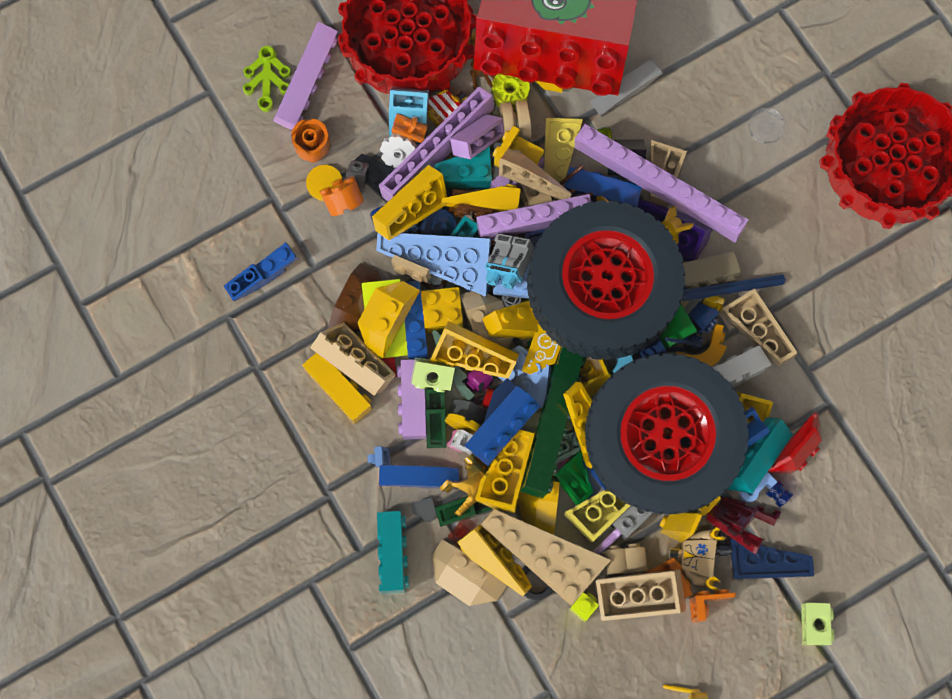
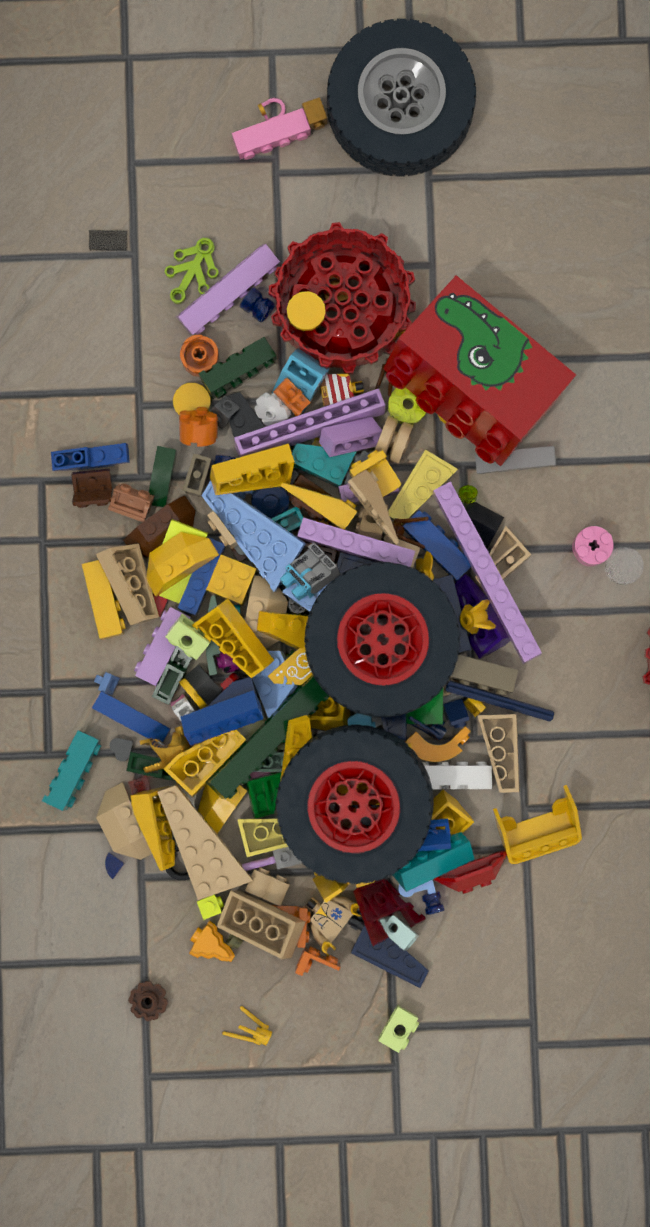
camera: 25 degrees right, 10 degrees up
none -> reddish brown bracket [71,469,113,508]
none -> clear smoke tile [89,230,128,251]
none -> clear blue tile [105,852,125,879]
none -> nougat hinge [108,483,154,522]
none -> dark green slope [149,446,177,508]
none -> dark tan brick [183,453,215,498]
none -> light orange rock [189,920,235,962]
none -> dark green wedge [199,337,277,399]
none -> olive plate [226,934,243,950]
none -> clear blue wheel [240,287,276,323]
none -> yellow tile [287,291,325,331]
none -> light aqua torso [379,915,419,951]
none -> yellow windscreen [493,785,582,864]
none -> bright pink brick [572,526,613,567]

